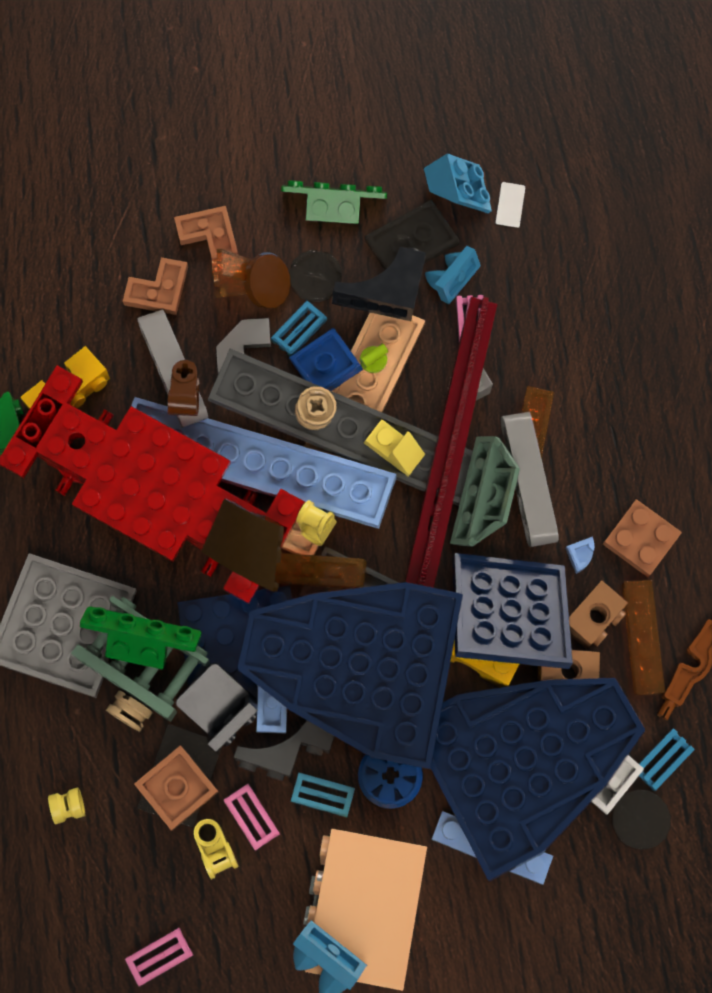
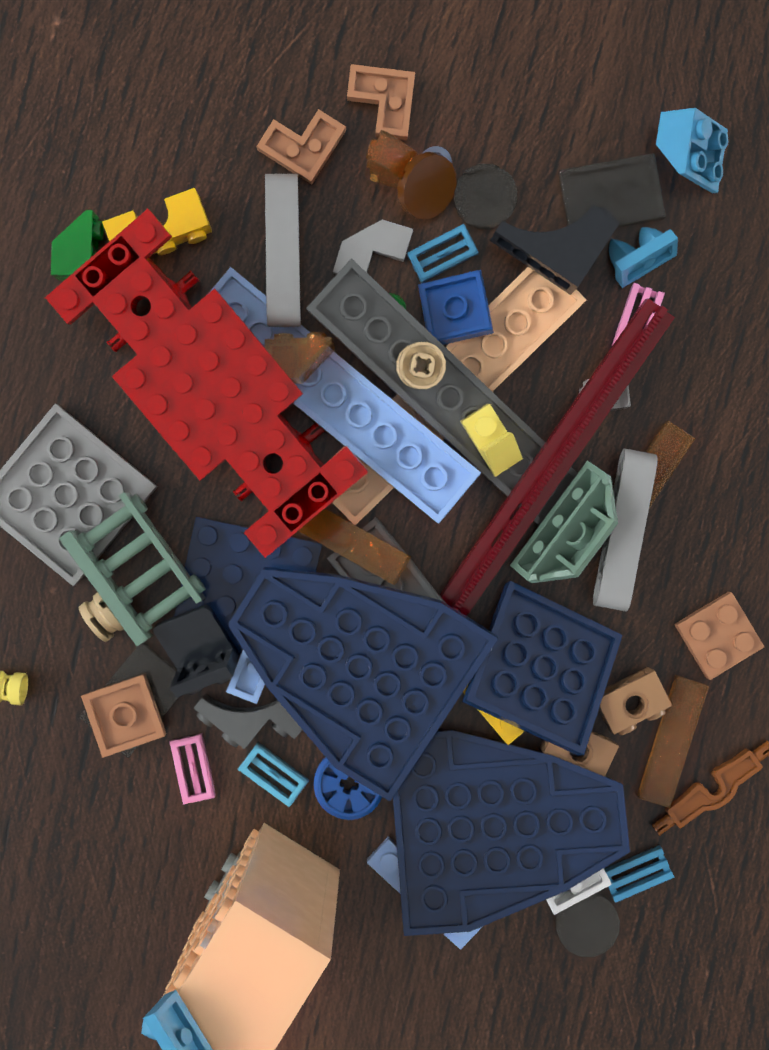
camera: 25 degrees right, 15 degrees up
green bracket [80,606,201,670] -> none
bright pink tile [125,928,193,986] -> none
reddish brown piece [168,360,200,416] -> none
light yellow piece [194,819,239,880] -> none
dark brown slope [201,499,284,592] -> none
green bracket [281,180,387,224] -> none
light yellow piece [296,500,337,546] -> none
lime plate [360,343,388,373] -> none
white sticker [496,182,525,228] -> none
light blue tile [565,537,595,574] -> none
none -> clear orange slope [265,332,335,384]

